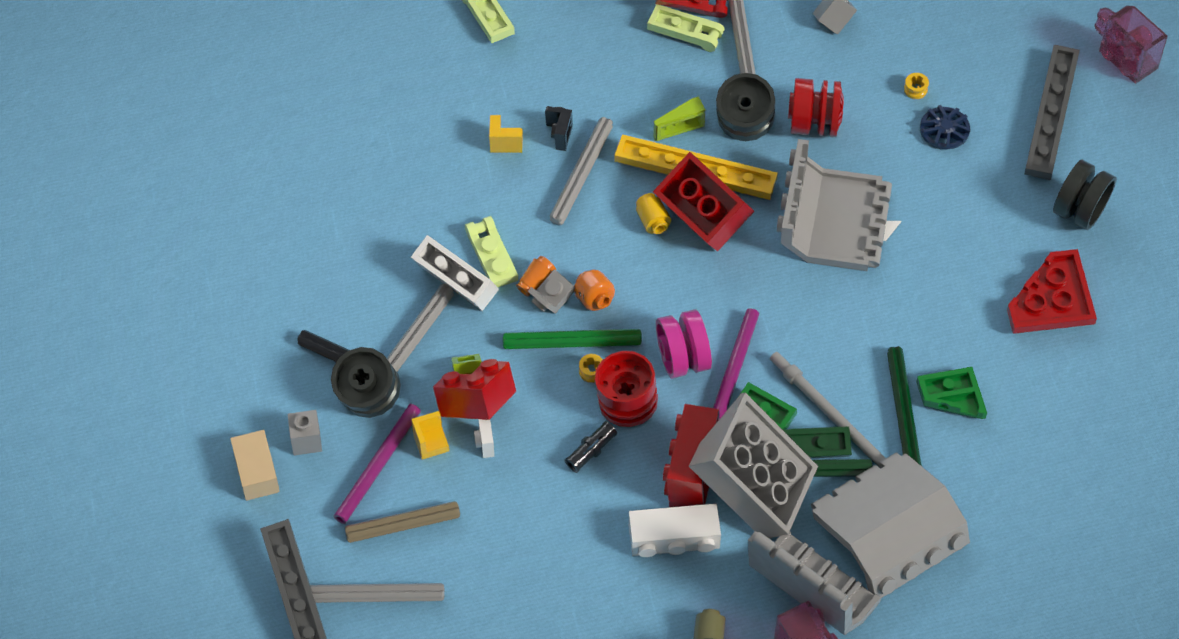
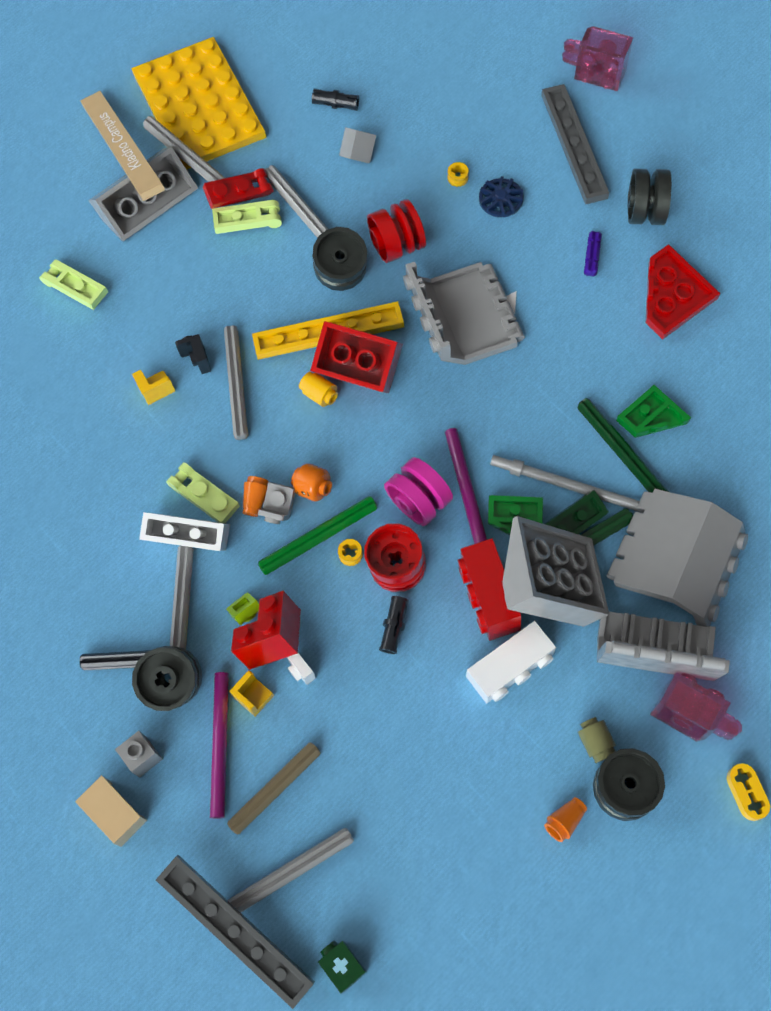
camera: 25 degrees left, 10 degrees up
lime slope [653,96,706,141] -> none
none -> dark purple axle [584,231,602,277]

